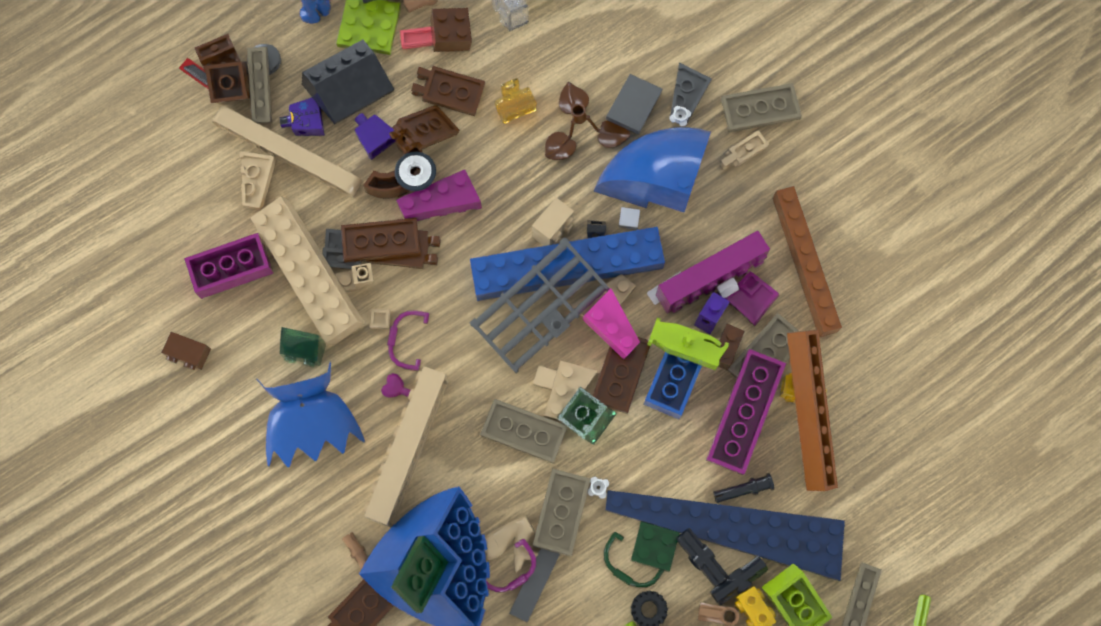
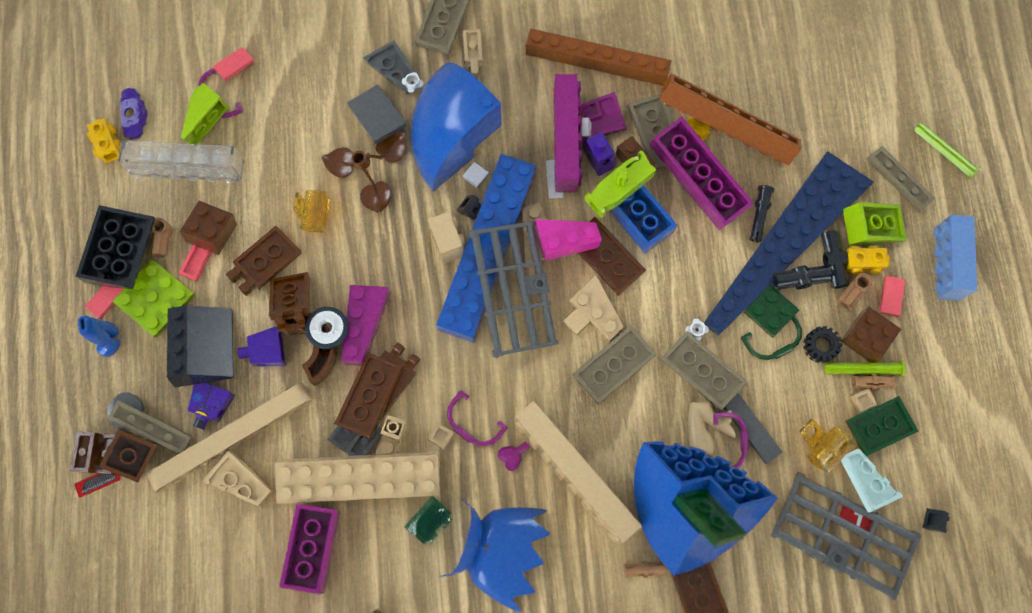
camera: 60 degrees left, 0 degrees up
clear green slope [557,386,617,445] -> none

